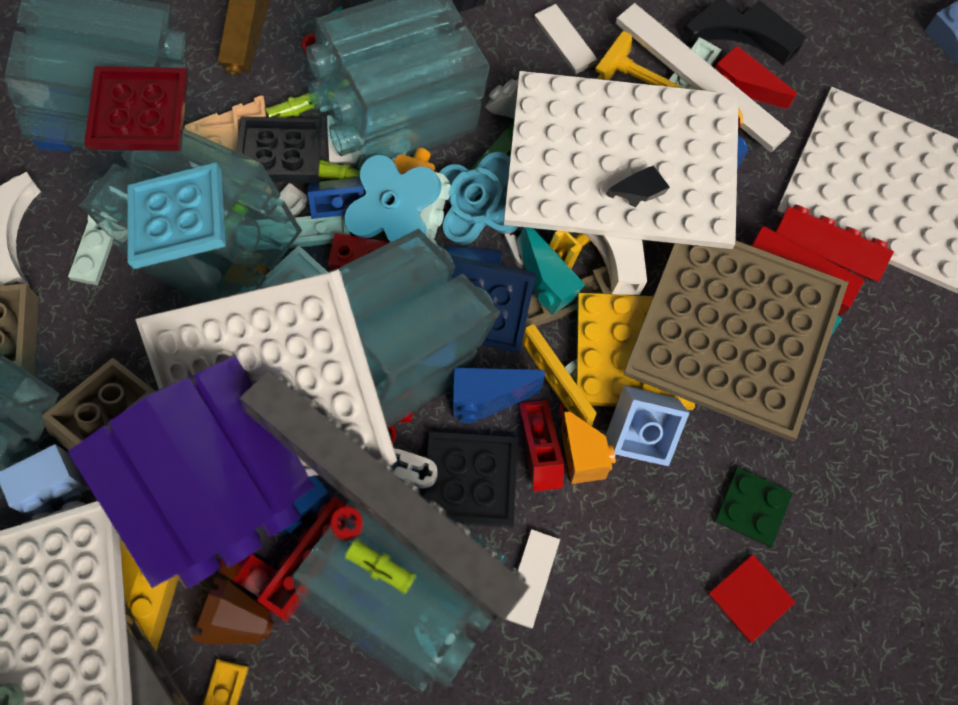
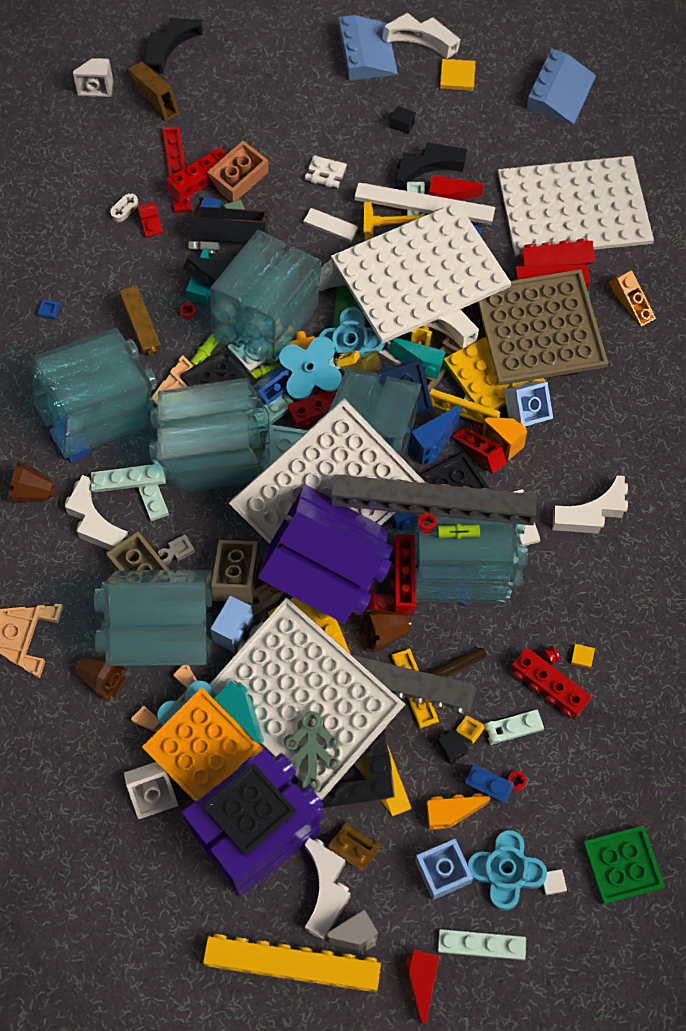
camera: 30 degrees left, 5 degrees down
dark red plate [84,66,188,151] -> none
medium azure plate [128,162,226,269] -> none
black slope [606,165,670,207] -> none
red tile [707,555,796,643] -> none
dark green plate [714,467,793,548] -> none
none -> light aqua plate [91,463,166,492]
none -> light grey plate [158,534,195,565]
none -> yellow tile [336,350,360,367]
none -> clear yellow slope [343,350,382,381]
none -> white arch [553,476,628,534]
none -> light orange slope [609,271,656,327]

